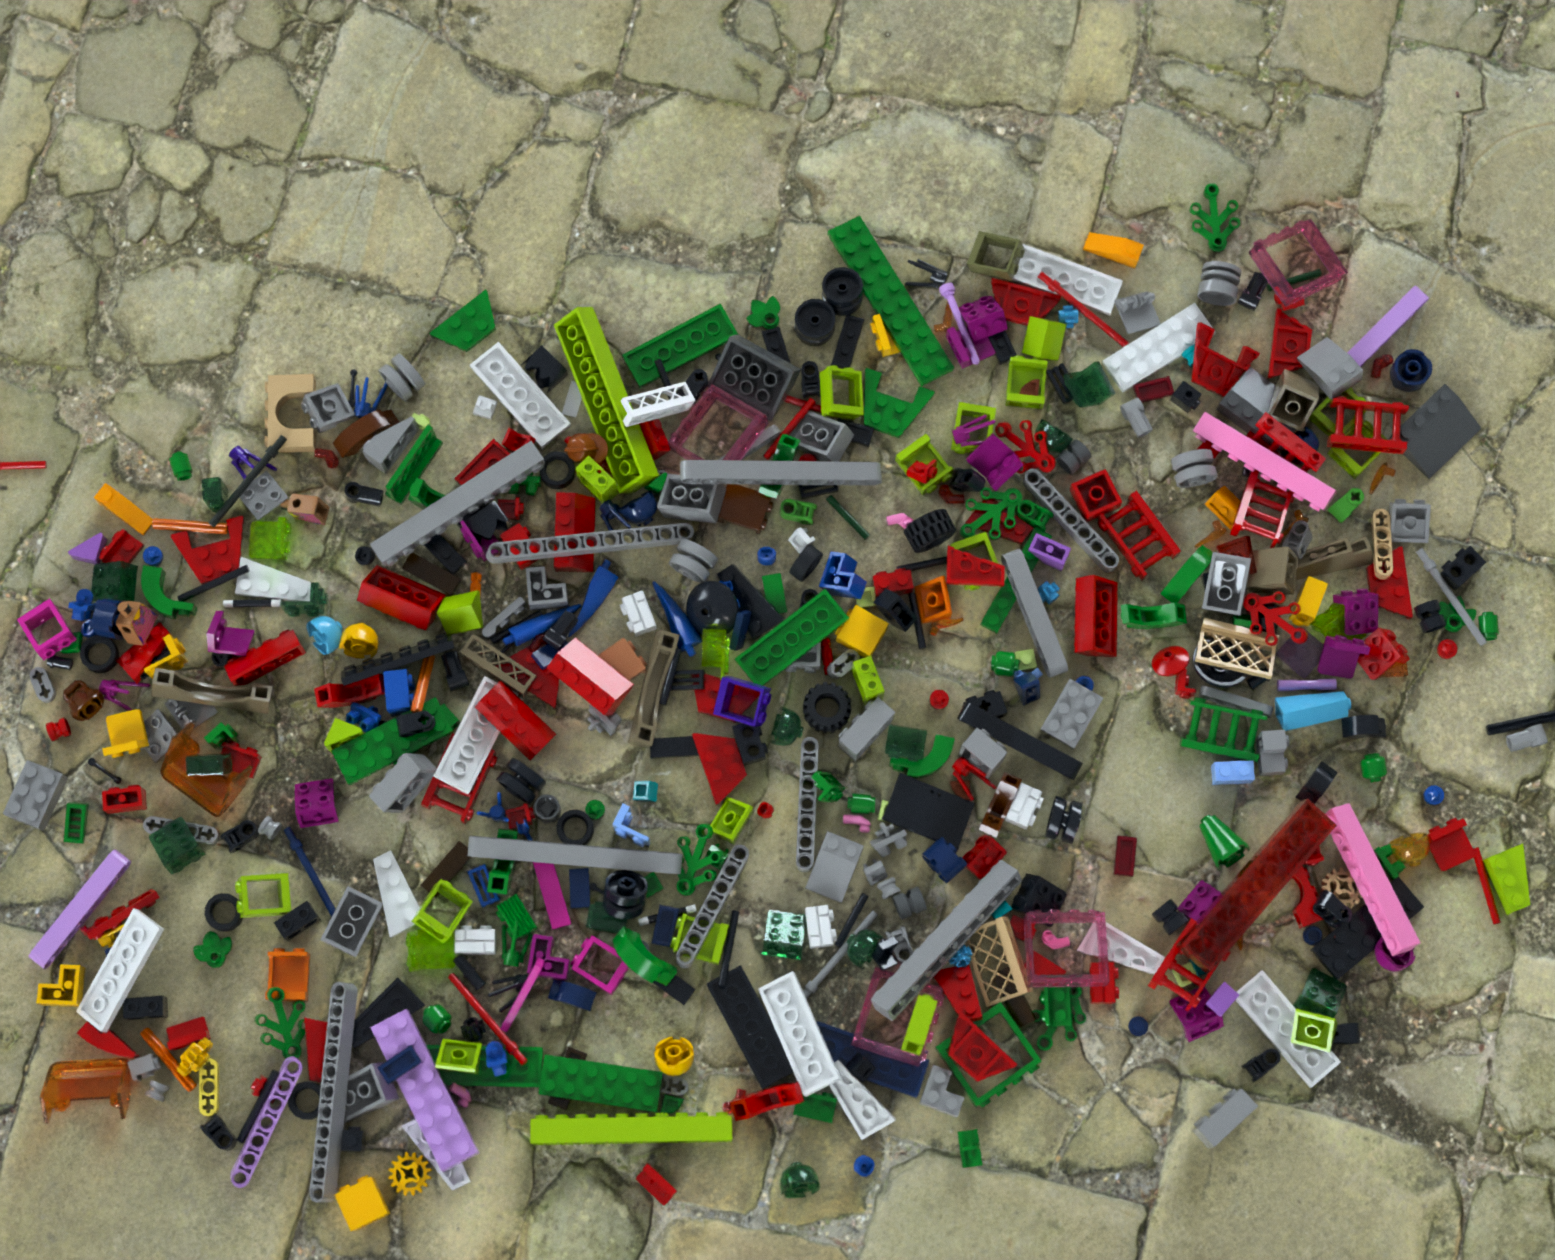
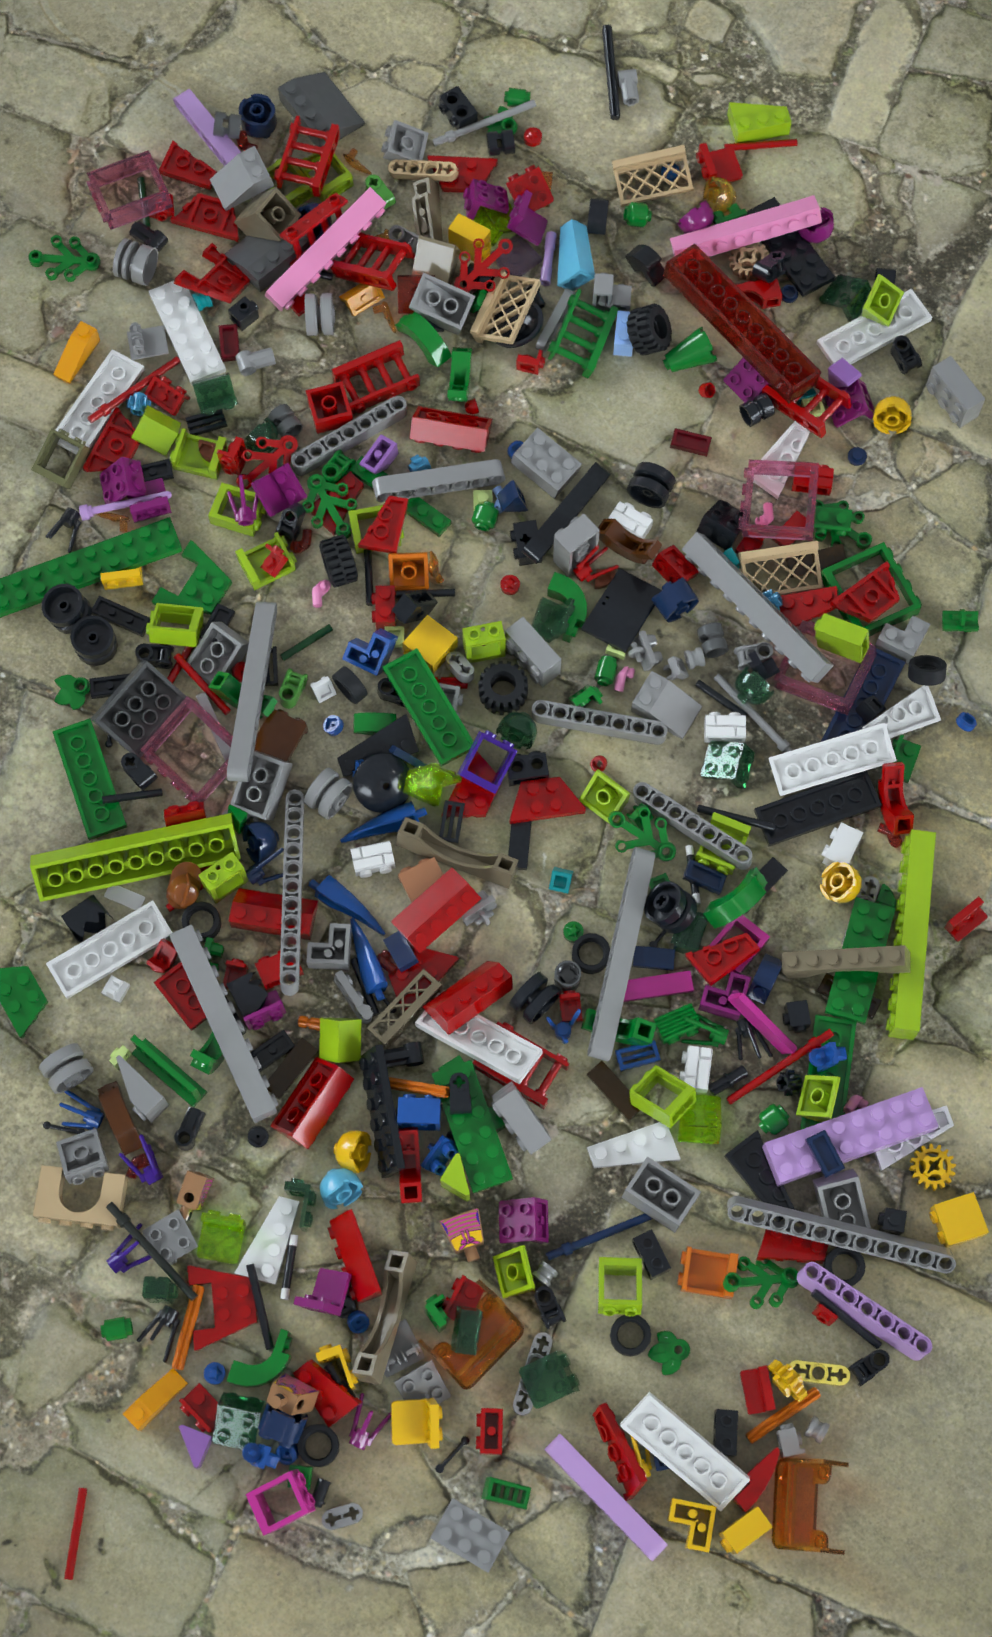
camera: 80 degrees left, 5 degrees down
red wheel [46,717,71,742] -> none
reddish brown piece [63,680,104,721] -> none
blue hand [516,819,533,841] -> none
black piece [542,610,578,651] -> none
light blue bracket [612,804,651,847] -> none
white fence [621,382,695,427] -> none
black bar [659,648,682,705] -> none
clear green cylinder [780,1162,820,1199] -> none
red dish [1152,646,1190,676] -> none
none -> dark purple plant [119,1134,164,1185]
none -> black plant [137,1305,181,1363]
none -> red bracket [144,375,191,416]
none -> red wing [159,141,217,190]
none -> dark grey wheel [213,111,241,139]
none -> red bracket [217,436,249,475]
none -> blue tile [347,1310,370,1334]
none -> torso [440,1208,484,1263]
none -> red hinge [464,398,479,415]
none -> lime slope [493,1245,535,1298]
none -> tan fence [612,145,693,207]
none -> black tyre [627,303,672,356]
none -> magenta cylinder [677,200,714,234]
none -> red wing [685,933,760,986]
none -> red hinge [698,383,715,398]
none -> yellow piece [718,1506,772,1554]
none -> dark tan arch [782,945,910,979]
none -> black brick [782,1000,811,1033]
none -> white brick [822,822,863,866]
none -> yellow cylinder [873,396,912,434]
none -> black tyre [908,655,947,686]

